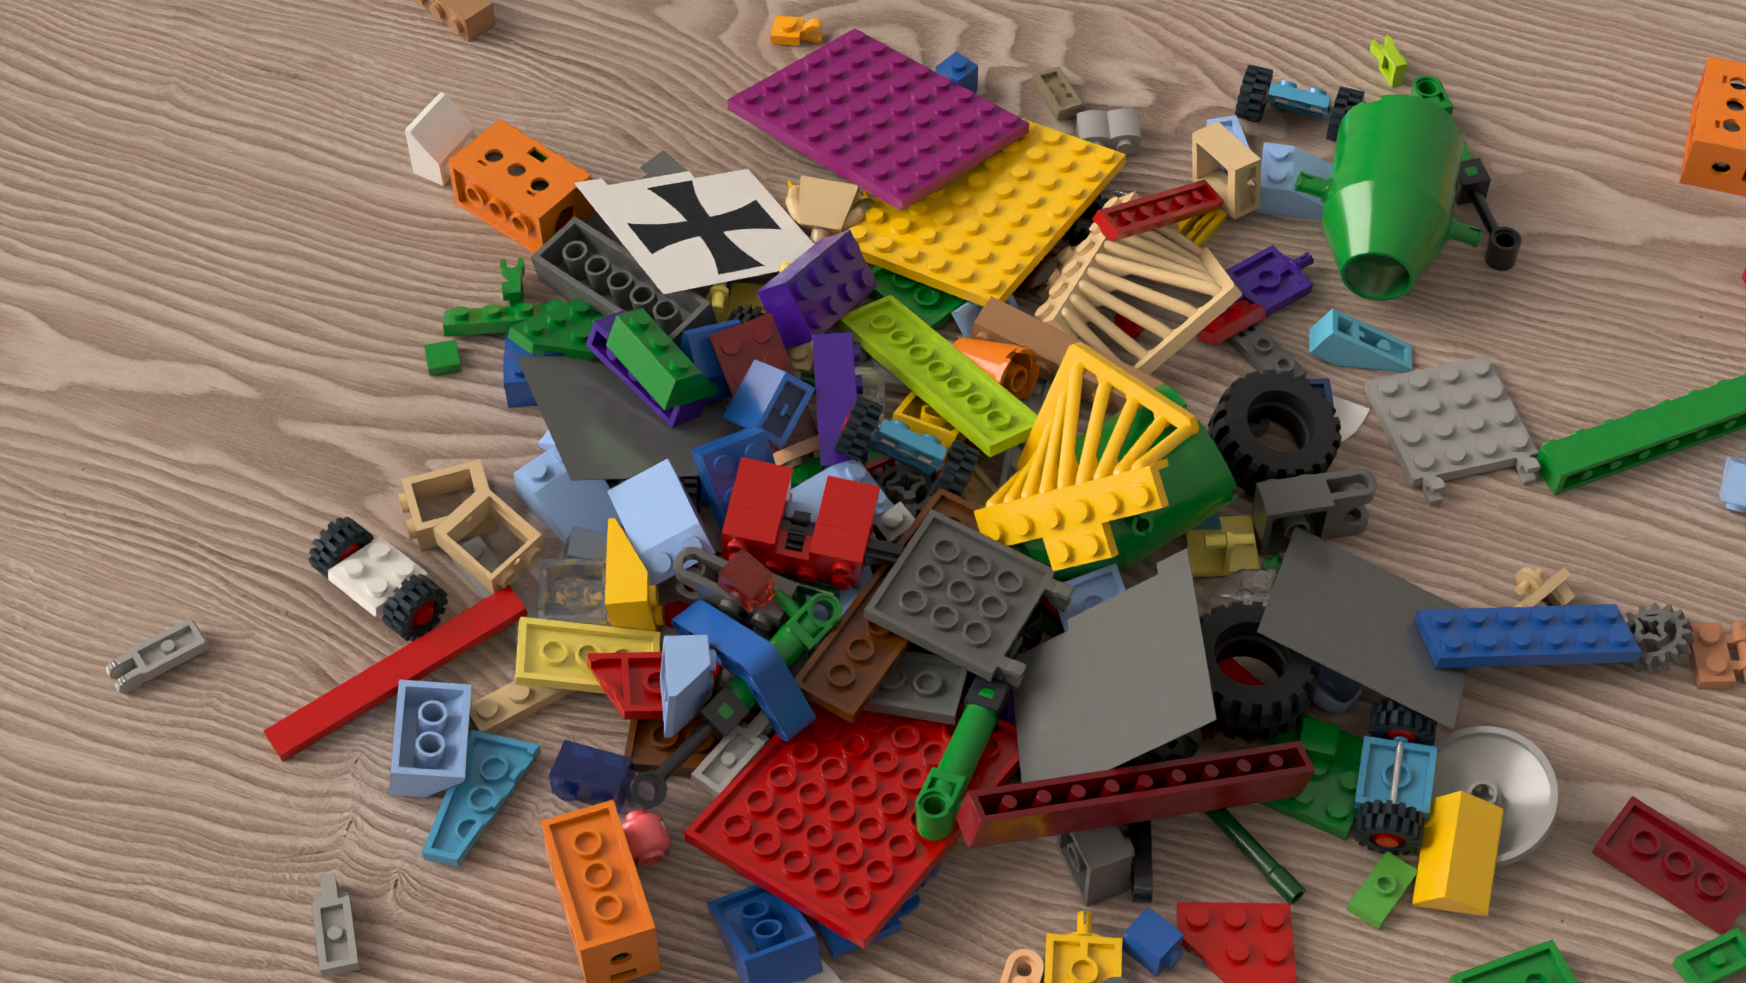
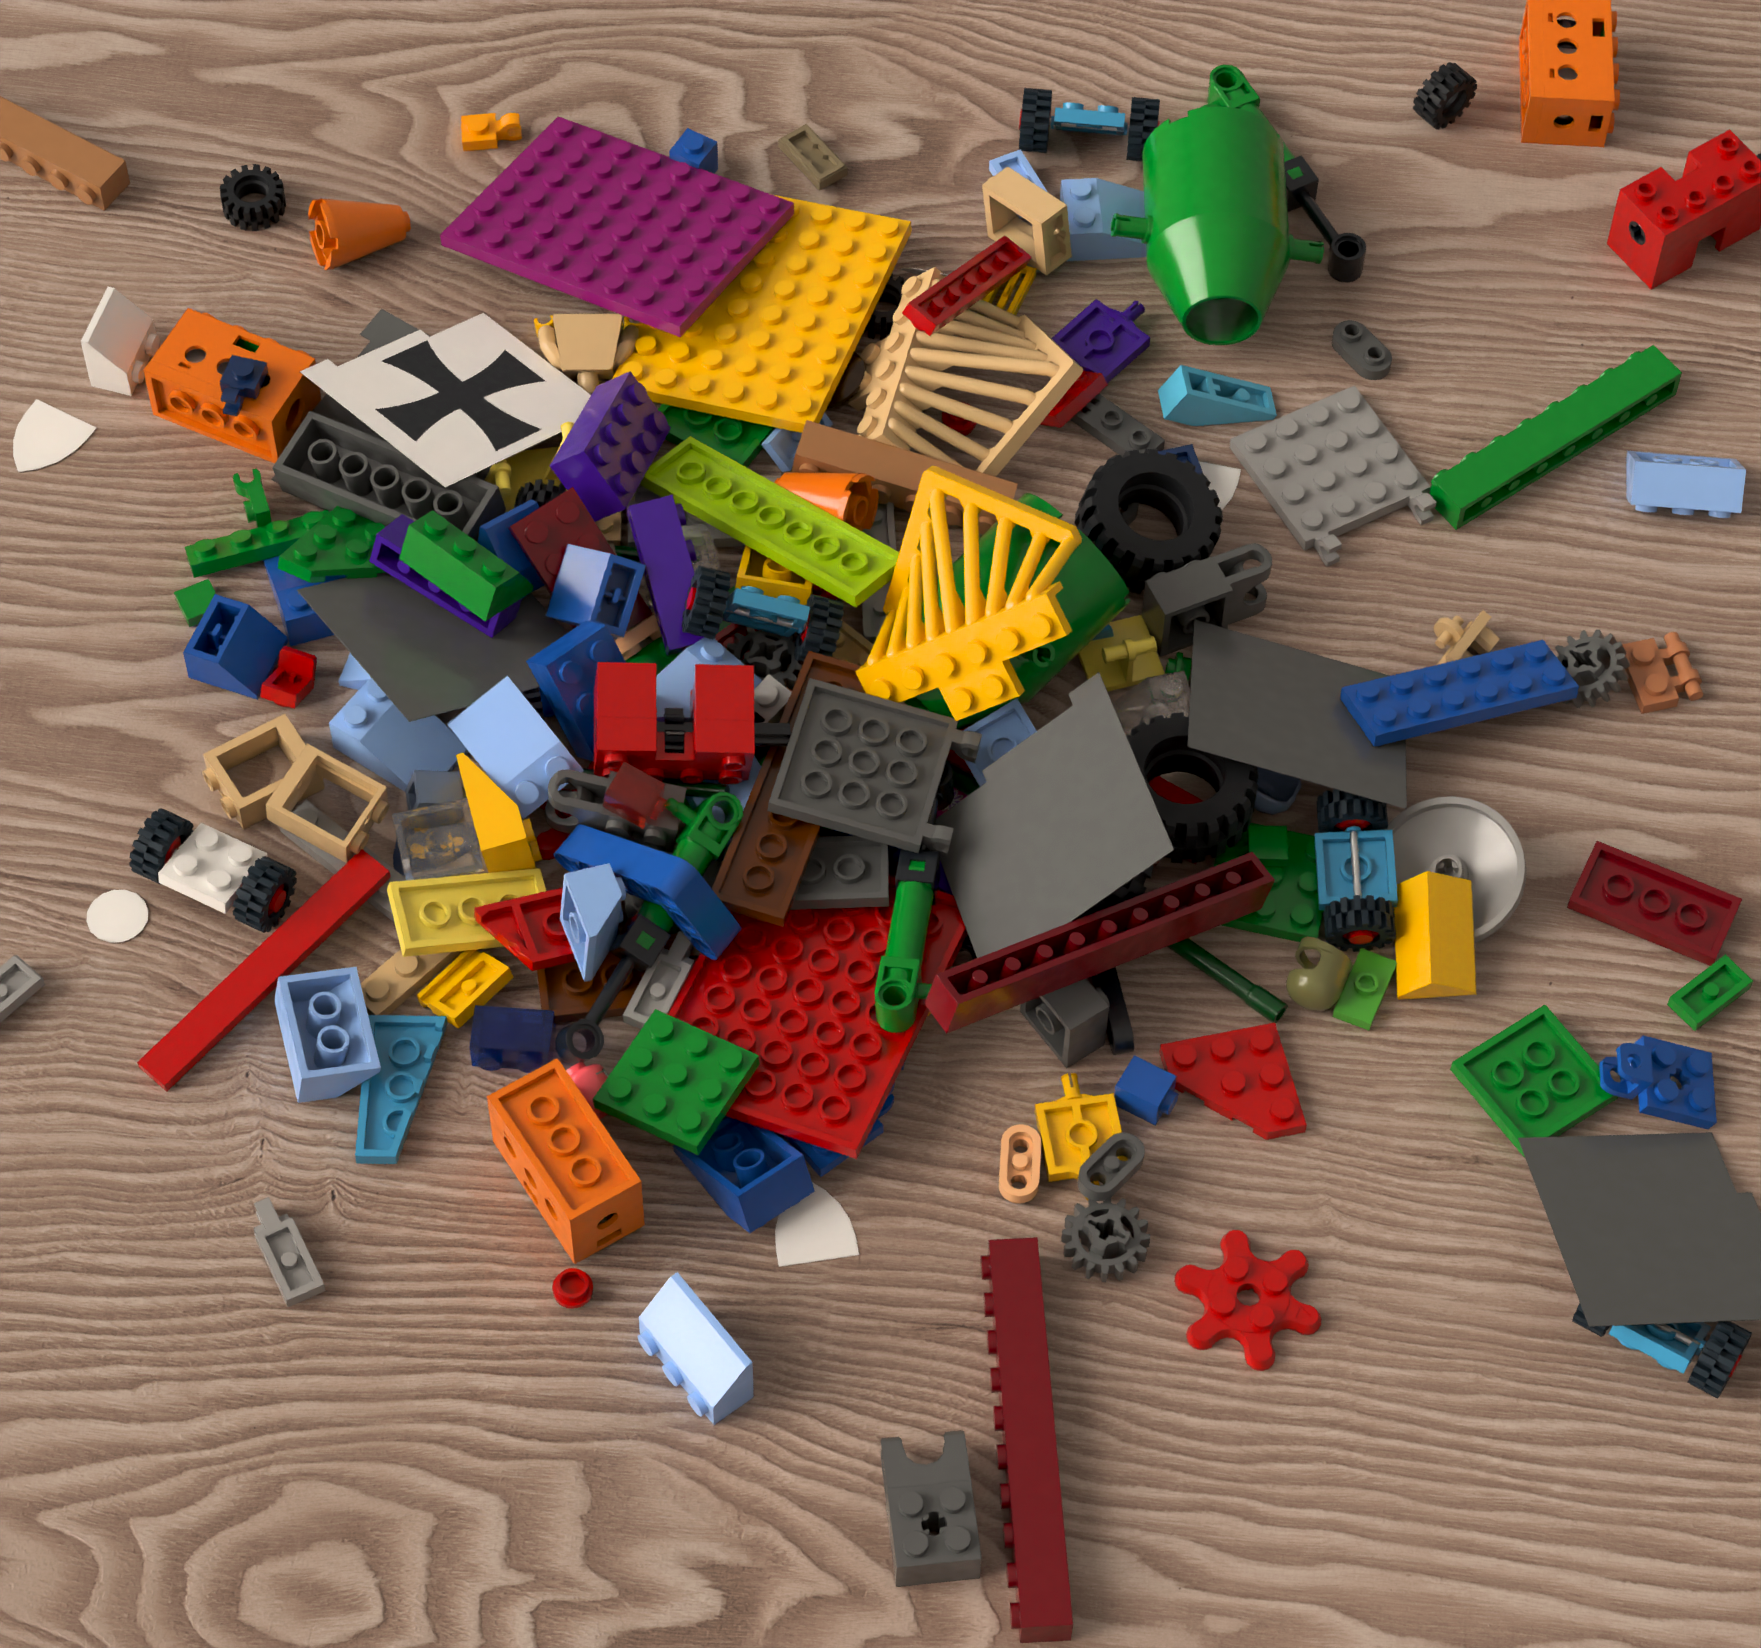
camera: 15 degrees left, 5 degrees up
light grey brick [1076,108,1141,156] -> none
lime plate [1370,35,1407,88] -> none
none -> white sticker [13,399,96,472]
none -> white sticker [86,890,148,943]
none -> blue slope [183,594,288,700]
none -> black tyre [220,164,286,231]
none -> dark blue plate [220,355,268,416]
none -> red bracket [260,646,317,709]
none -> orange cone [308,198,411,270]
none -> yellow plate [416,950,514,1029]
none -> green plate [593,1009,760,1155]
none -> olive helmet [1286,936,1353,1011]
none -> dark grey plate [1332,320,1392,380]
none -> black tyre [1413,62,1477,130]

